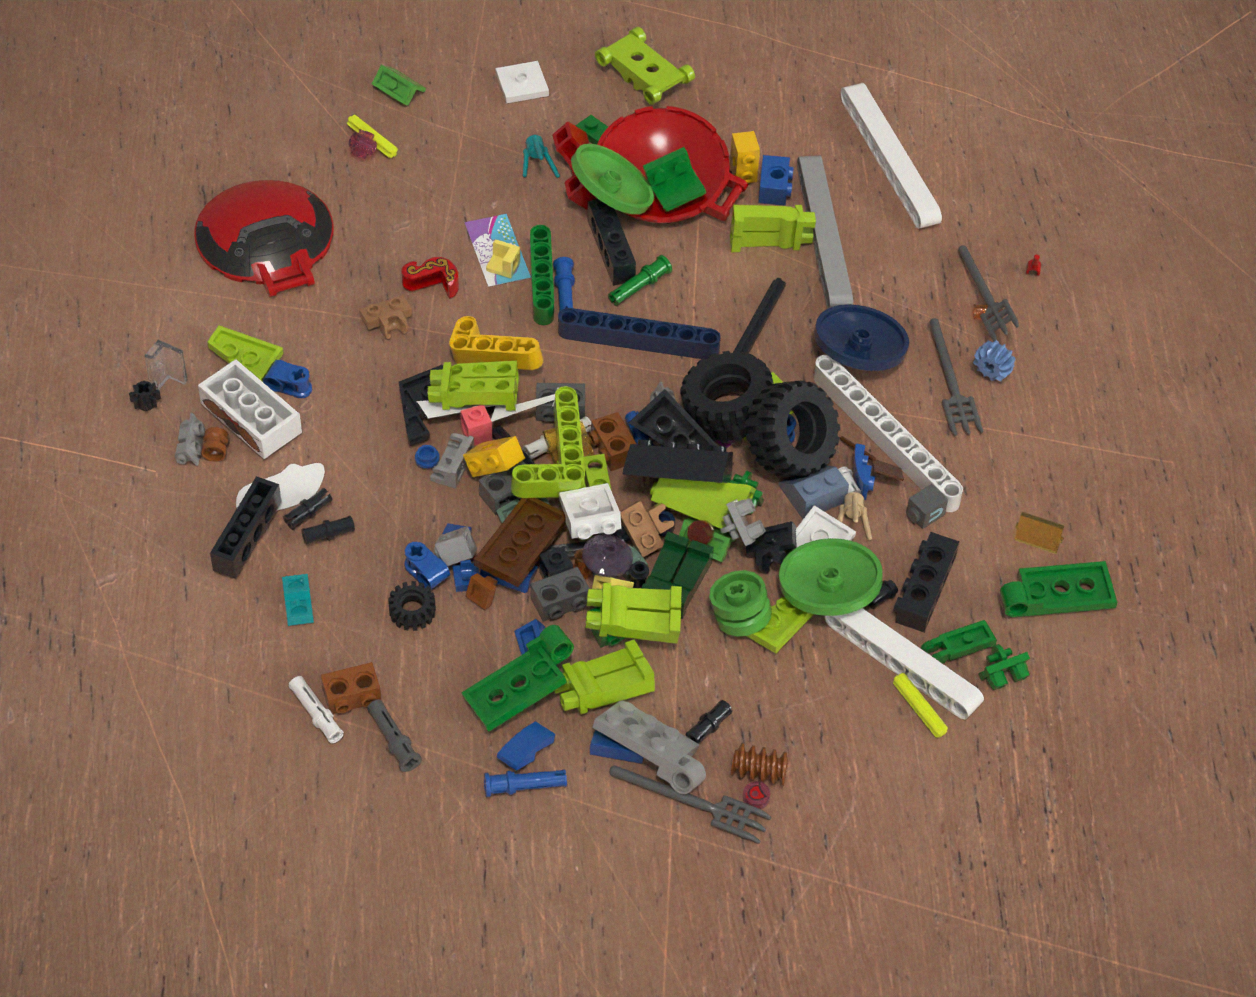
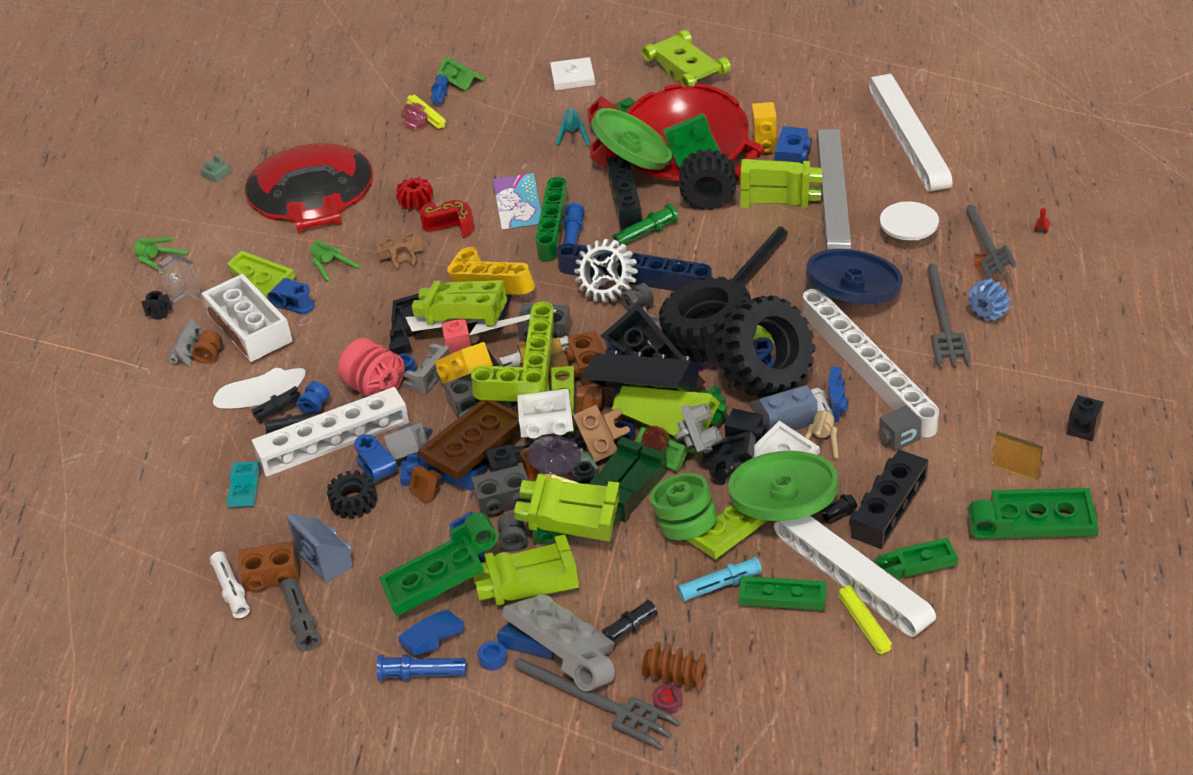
camera: 15 degrees right, 10 degrees down
black brick [210,476,282,579] -> none
light yellow panel [486,239,520,279] -> none
reddish brown piece [840,436,904,481] -> none
green hips [978,644,1030,691] -> none
none -> bright green plant [134,237,188,273]
none -> sand green tile [200,154,231,183]
none -> white brick [252,387,409,477]
none -> sand blue slope [286,514,353,583]
none -> blue wheel [296,381,330,415]
none -> bright green plant [310,240,359,281]
none -> coral wheel [337,337,405,397]
none -> red gear [396,177,434,211]
none -> blue axle [430,74,448,105]
none -> blue tile [477,641,507,671]
none -> dark grey wheel [497,513,527,551]
none -> white gear [574,239,638,303]
none -> dark orange piece [577,386,605,413]
none -> dark grey wheel [621,283,654,311]
none -> medium azure pin [677,557,762,602]
none -> black tyre [679,149,736,210]
none -> black brick [725,408,766,444]
none -> green plate [738,576,827,611]
none -> white piece [880,202,939,241]
none -> black brick [1067,395,1104,442]

